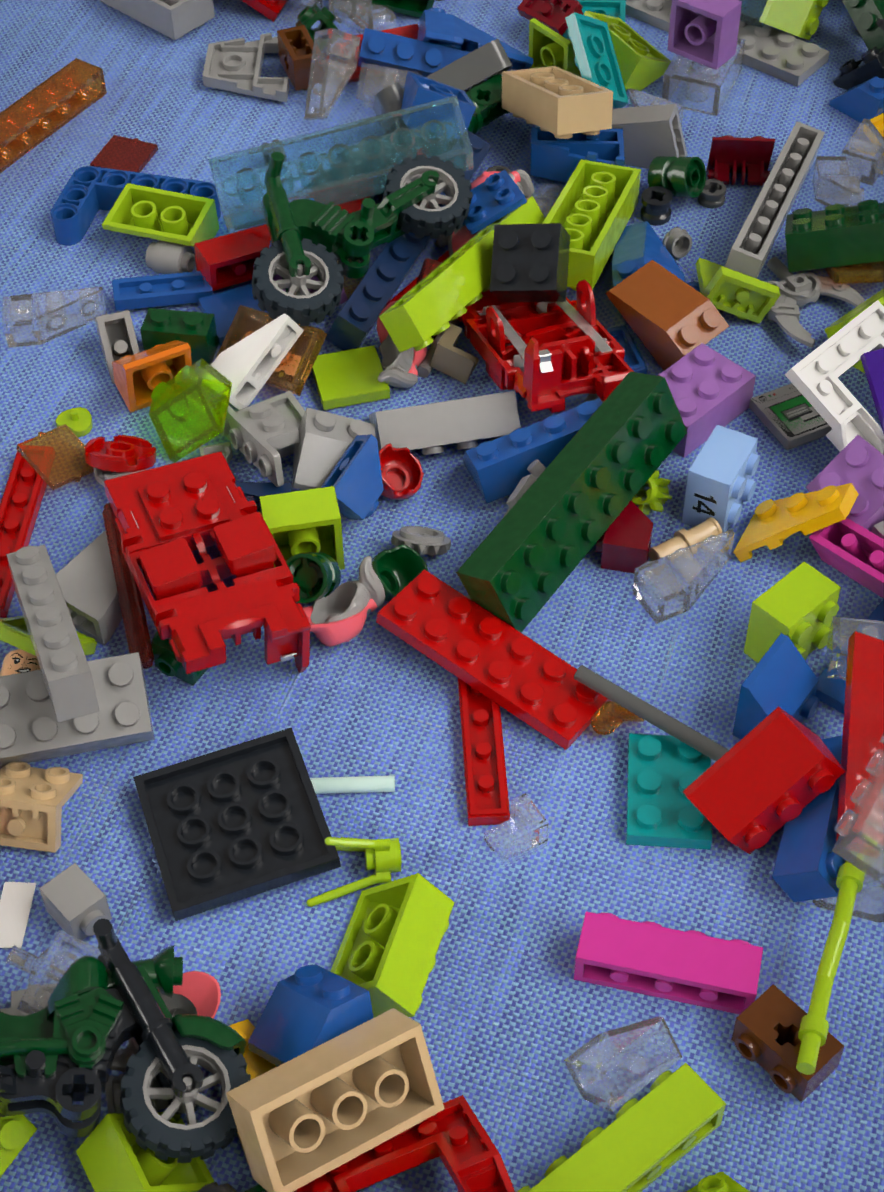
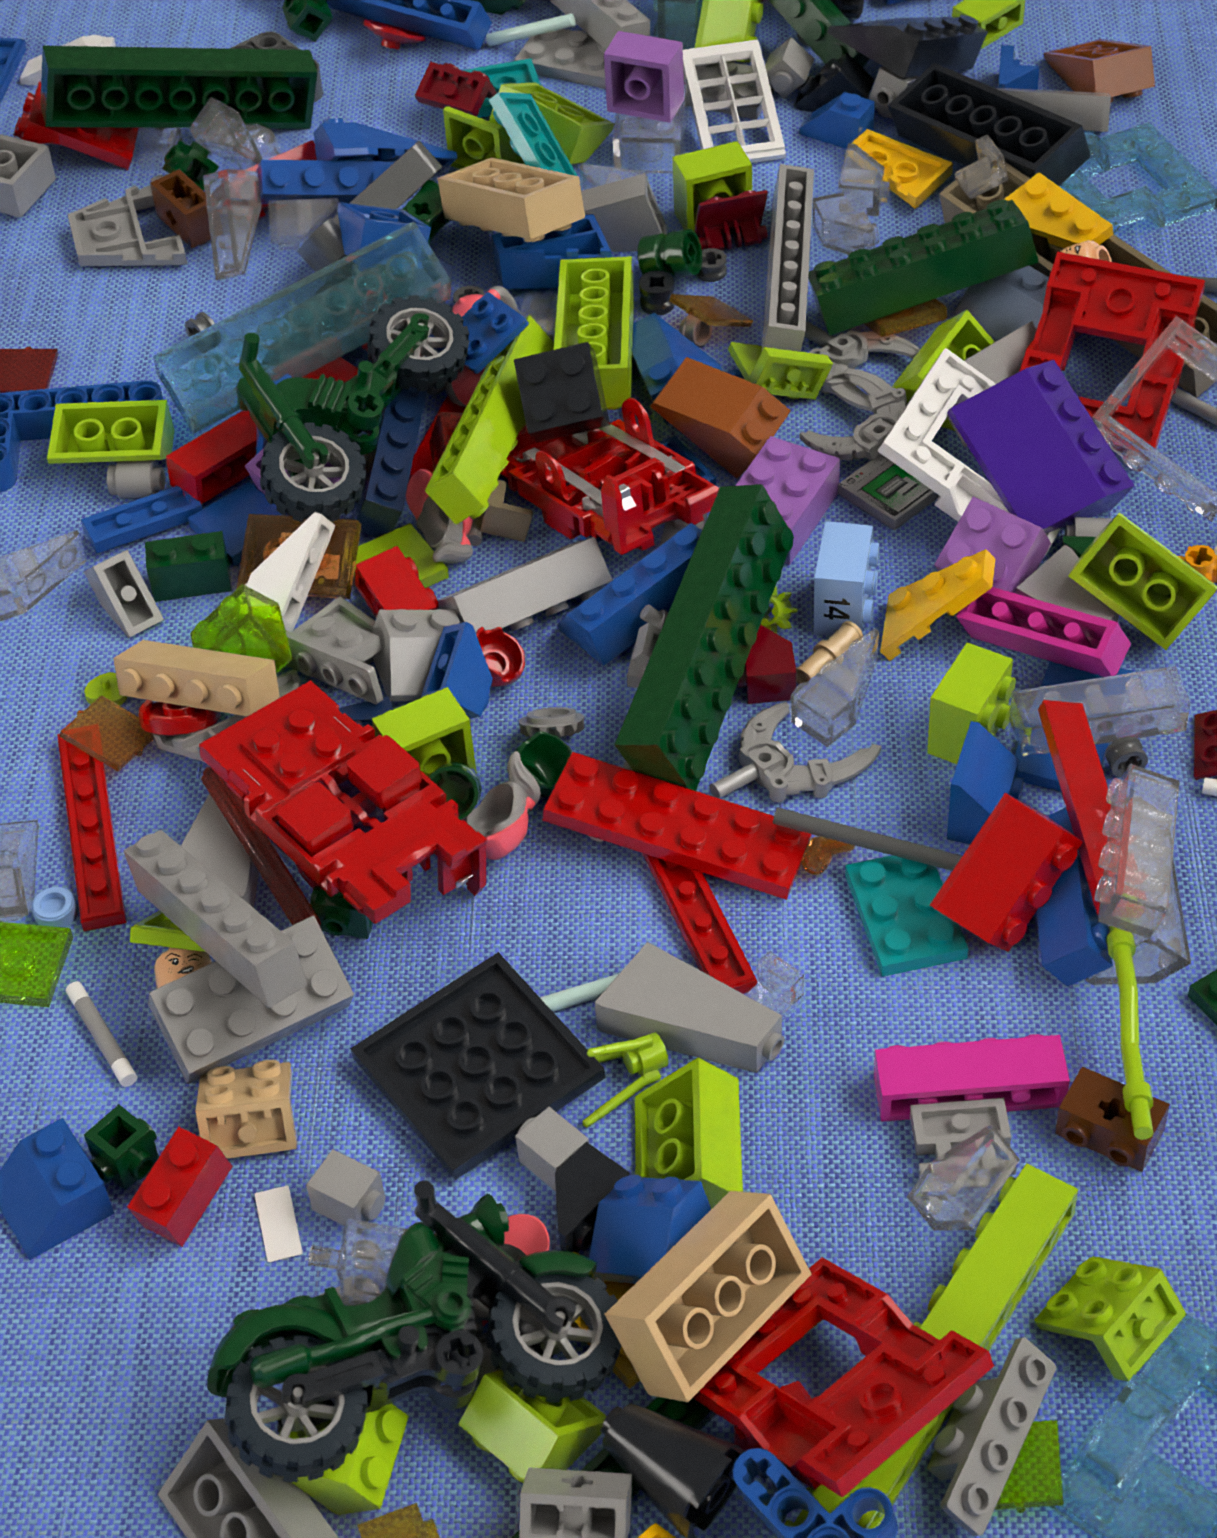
camera: 15 degrees left, 0 degrees up
orange slope [112,340,194,413] -> none
none -> tan brick [113,640,280,716]
none -> red brick [355,545,439,618]
none -> light grey brick [515,1107,589,1191]
none -> black slope [555,1142,630,1253]
none -> light grey slope [595,942,785,1073]
none -> clear orange piece [669,294,753,327]
none -> lime brick [672,141,752,231]
none -> white piece [683,40,786,163]
none -> light grey bar [709,702,881,802]
none -> light grey brick [765,37,814,99]
none -> light grey bar [799,368,907,460]
none -> light grey plate [910,1098,1016,1185]

